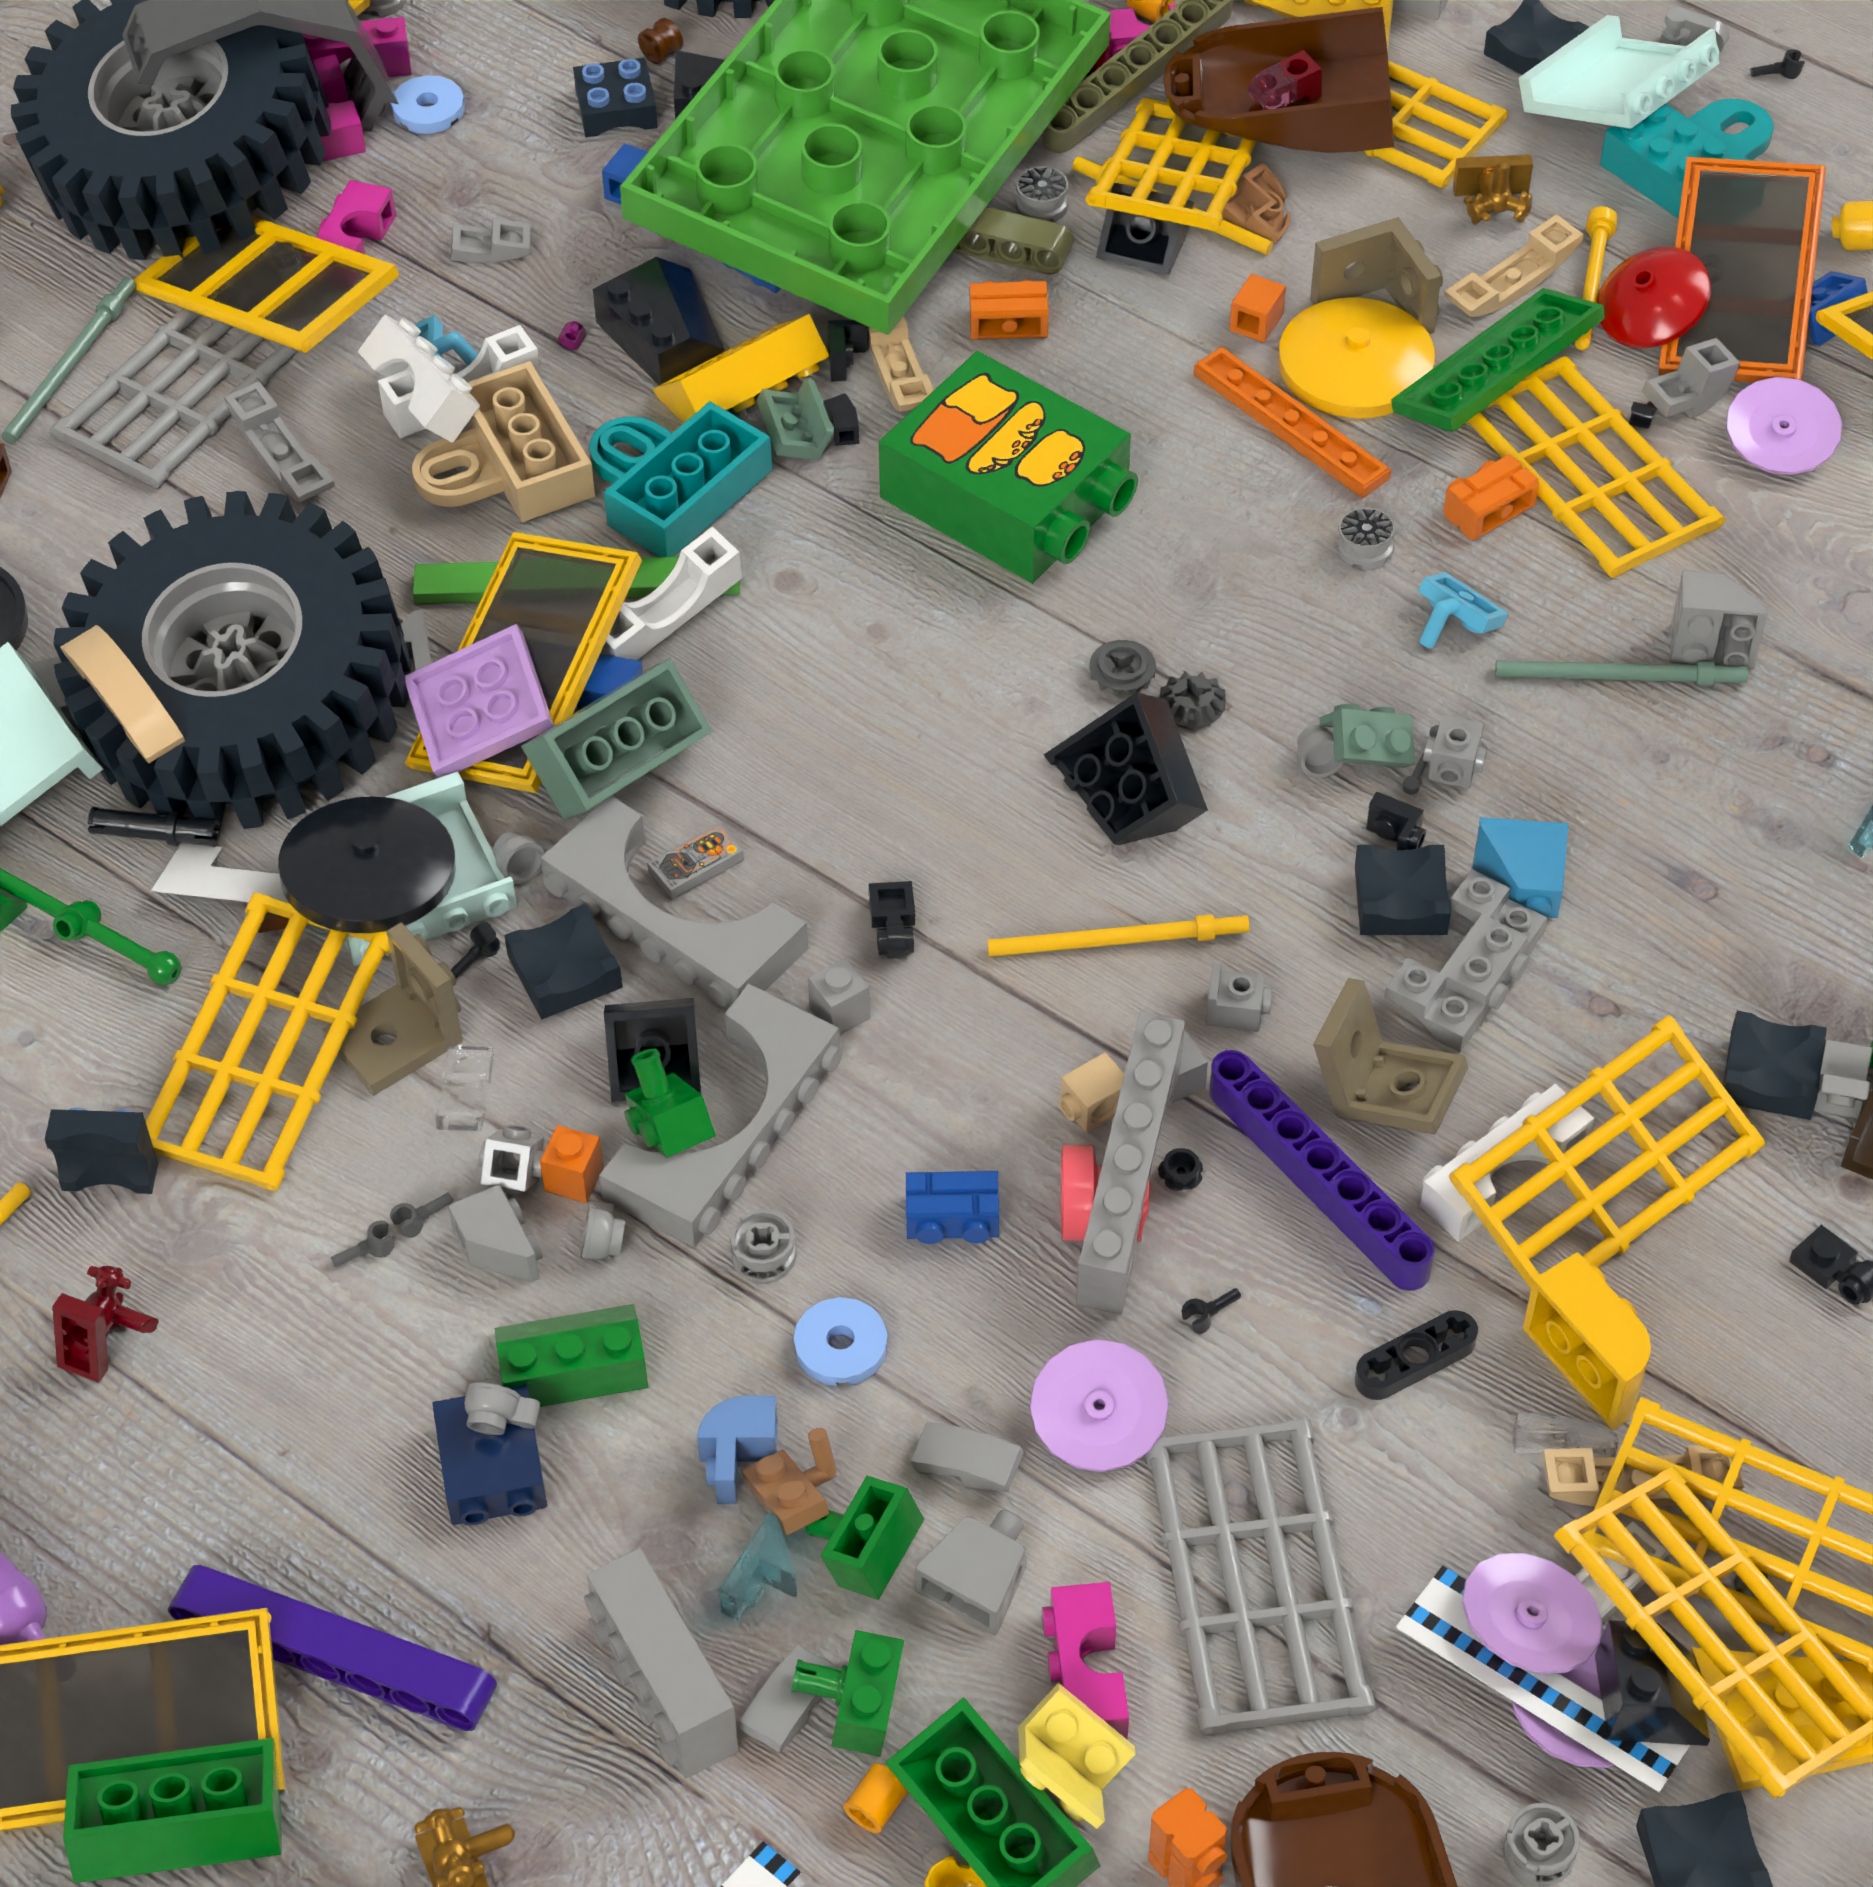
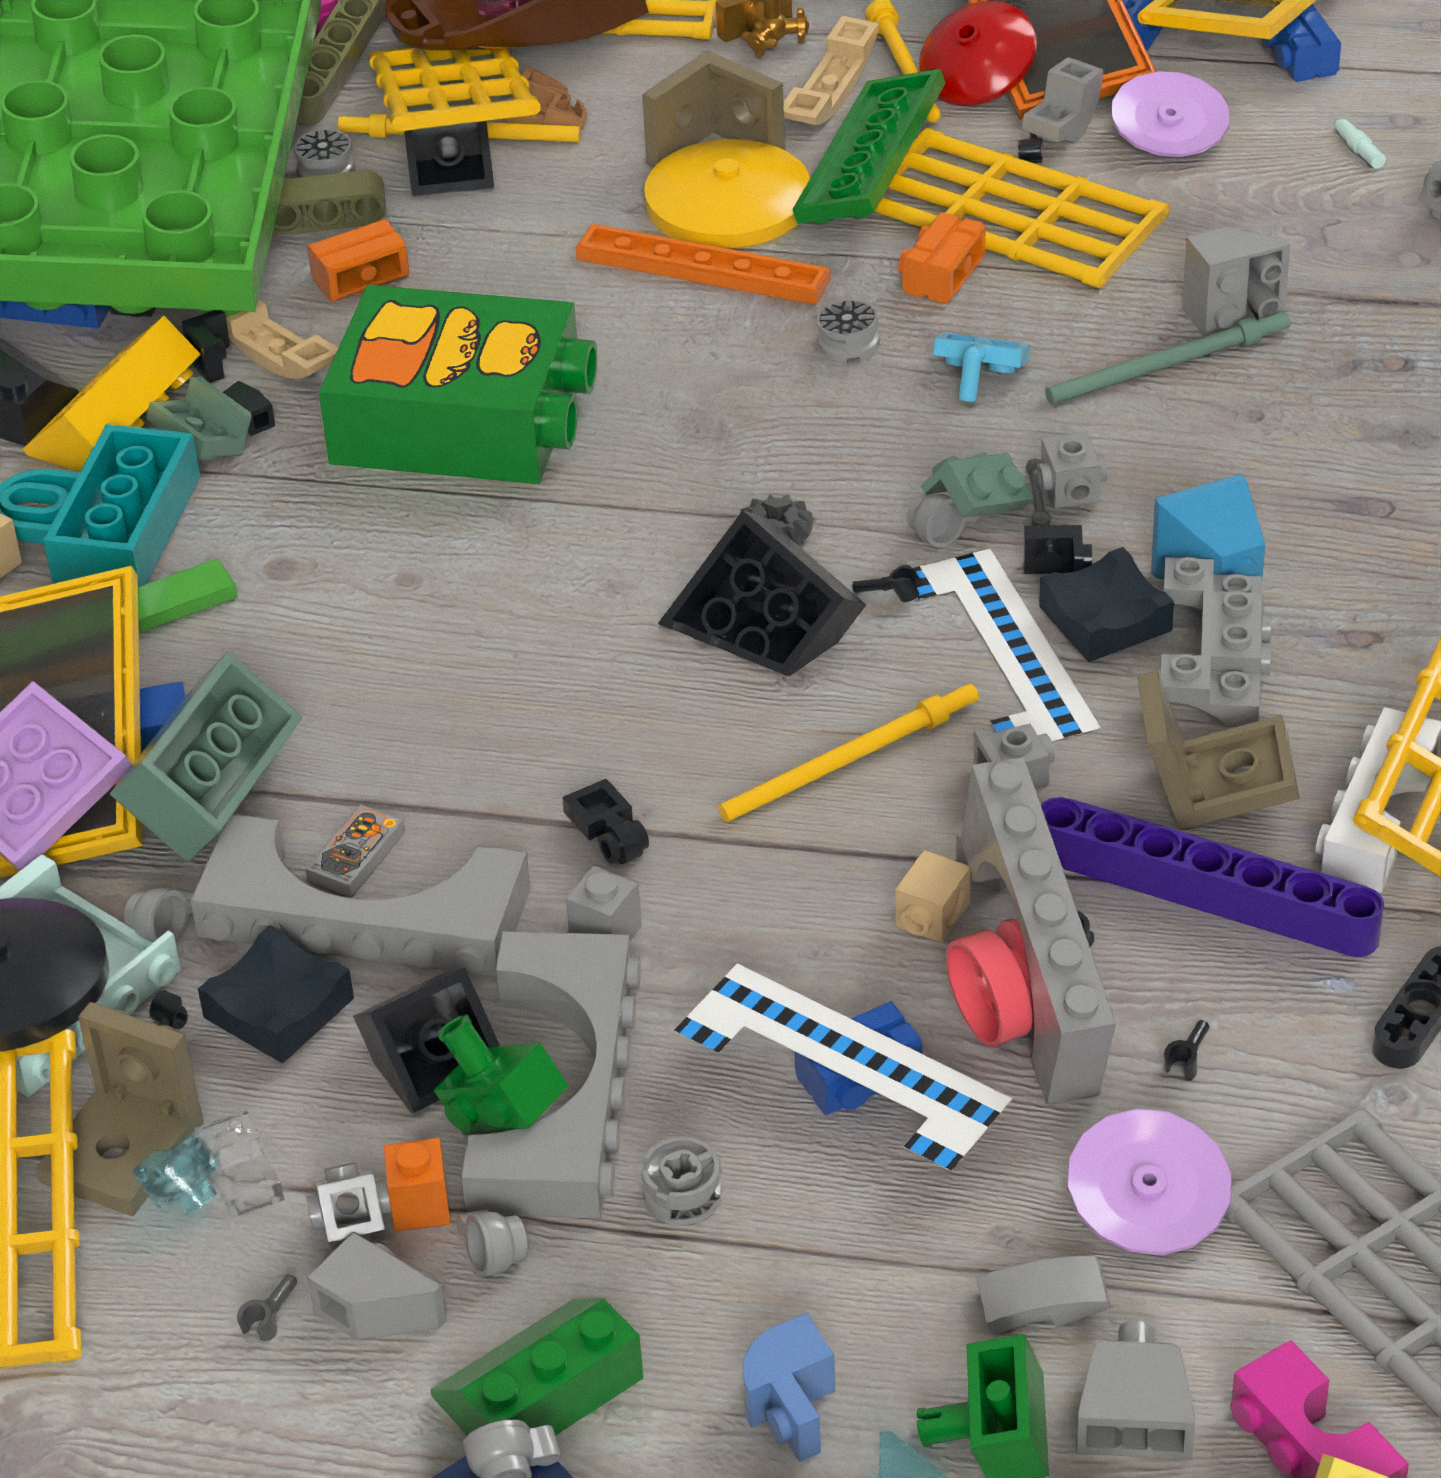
camera: 25 degrees left, 10 degrees down
dark grey hand [330,1220,394,1267] -> none
white arch [589,527,742,660] -> none
medium nougat plate [741,1428,837,1536] -> none
light blue tile [793,1297,888,1386] -> none
dark grey gear [1090,640,1156,696] -> none
orange brick [1230,274,1286,343] -> none
none -> clear light blue piece [133,1131,220,1215]
none -> white sticker [674,963,1013,1171]
none -> black hand [852,565,923,602]
none -> white sticker [913,549,1101,741]

